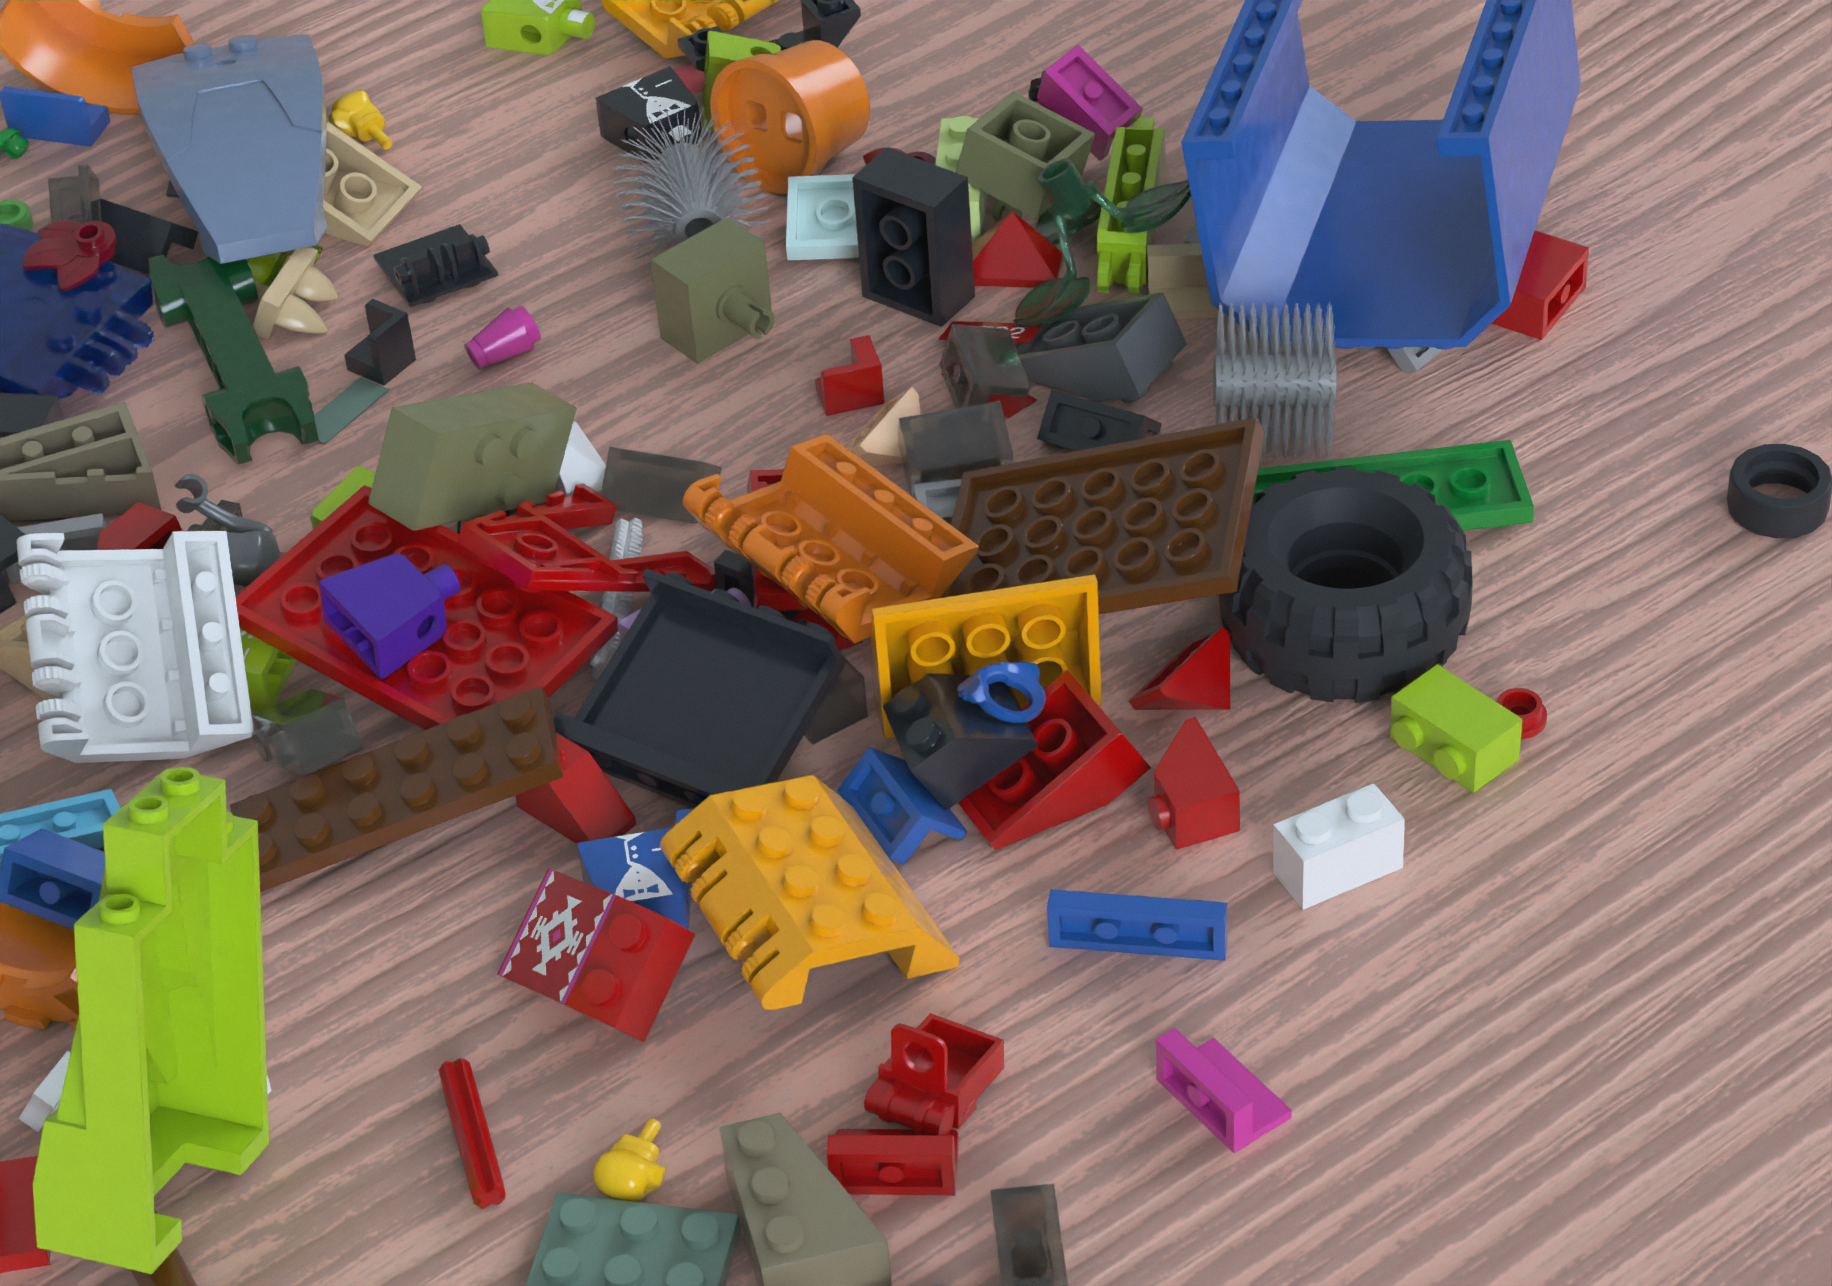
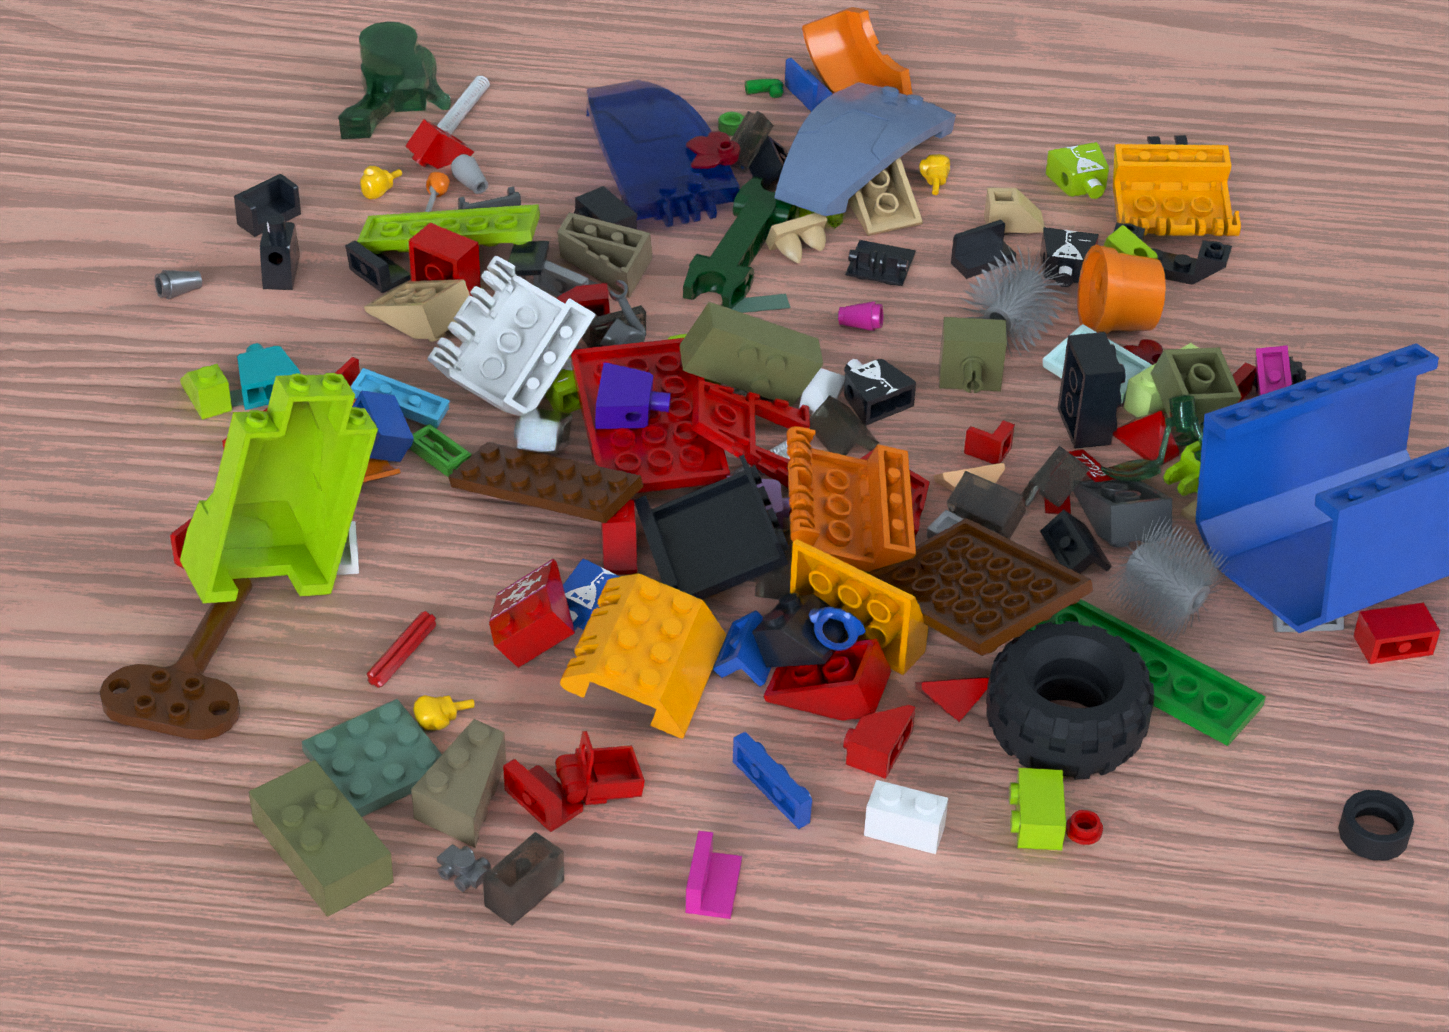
camera: 40 degrees right, 0 degrees up
black panel [344,299,416,386] -> none
none -> black torso [844,359,916,426]
none -> black panel [951,220,1016,279]
none -> tan slope [984,188,1045,234]

